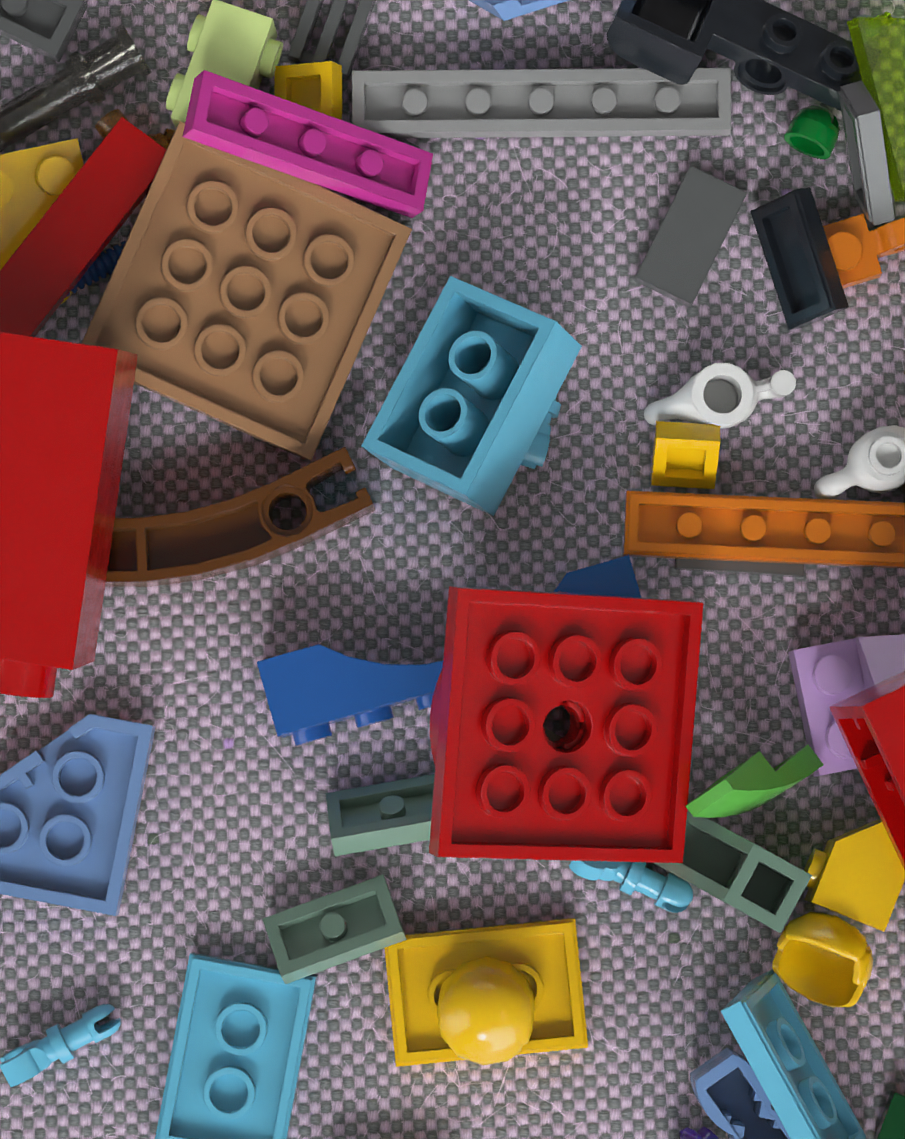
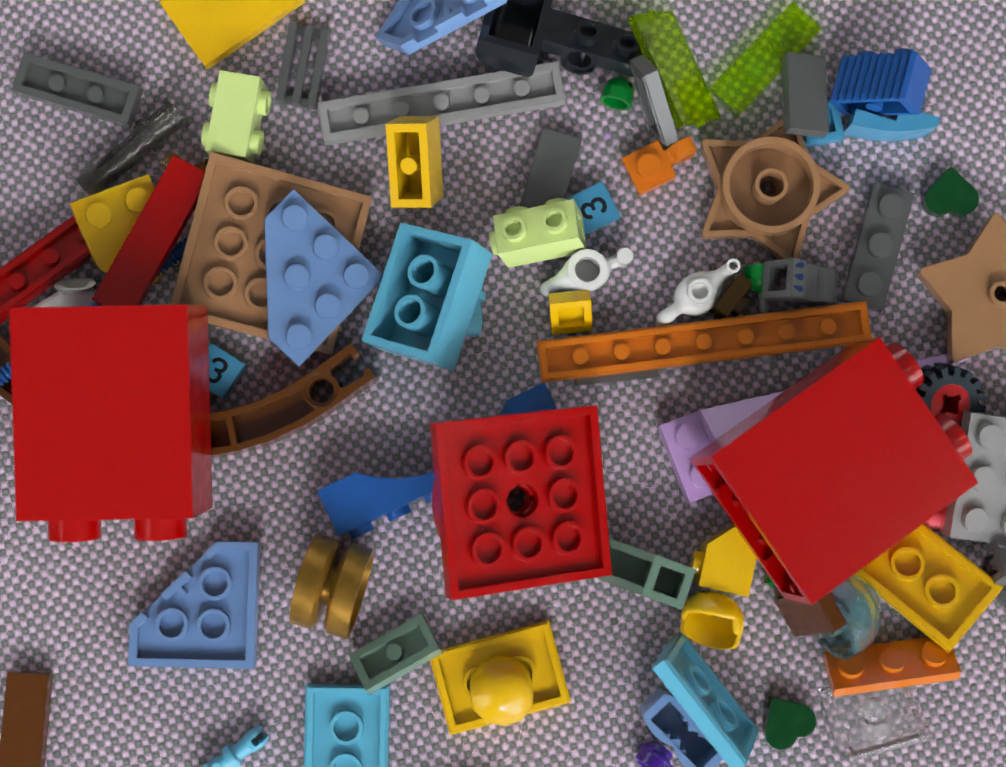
camera: 10 degrees left, 0 degrees up
dark pink plate [182,70,433,218] -> none
yellow plate [274,61,342,120] -> none
sand green plate [325,774,435,856] -> none
medium azure piece [569,861,693,913] -> none
bright green slope [686,744,824,818] -> none
black tile [750,187,849,330] -> none
none -> dark azure tile [209,342,247,399]
none -> medium blue plate [264,189,383,367]
none -> pearl gold wheel [289,533,375,639]
none -> yellow brick [385,116,444,208]
none -> yellowish green brick [489,198,587,268]
none -> dark azure tile [567,181,621,237]

